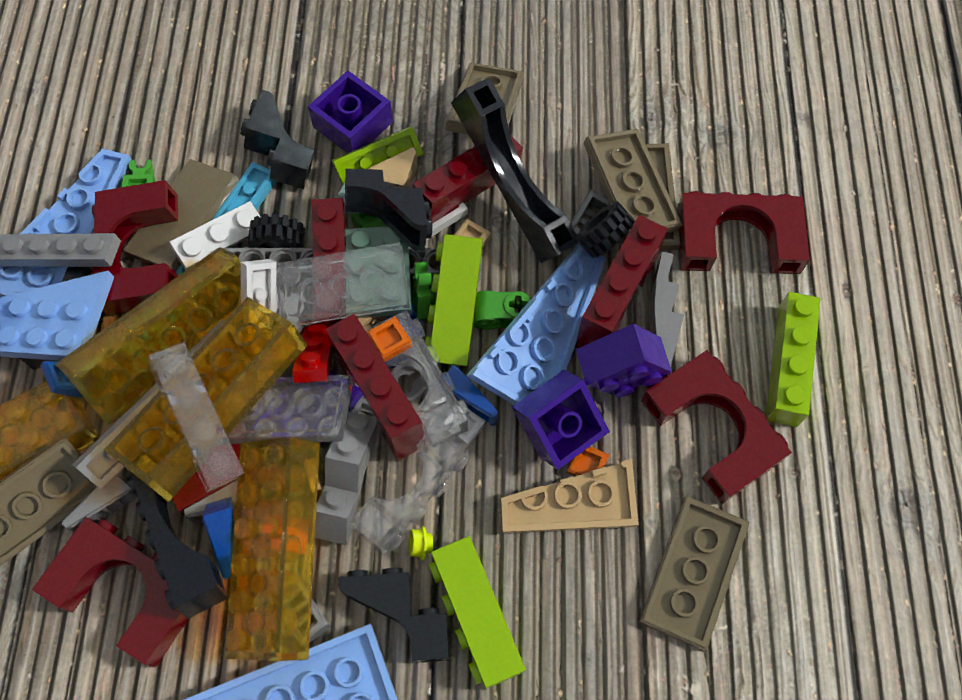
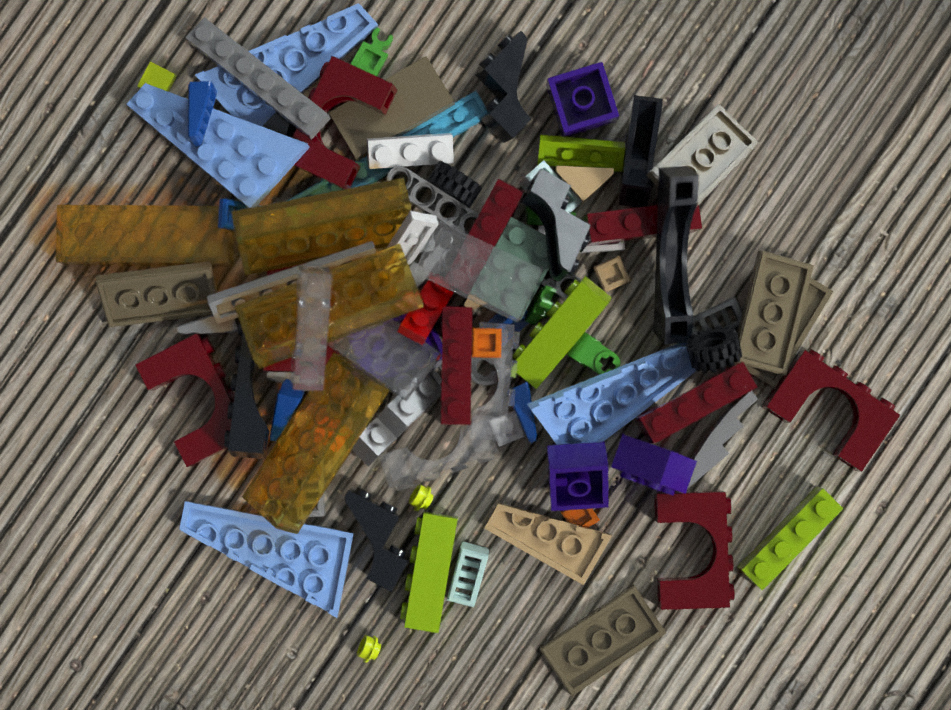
camera: 35 degrees right, 20 degrees up
none -> light aqua slope [447,542,489,607]
none -> black arch [619,95,663,207]

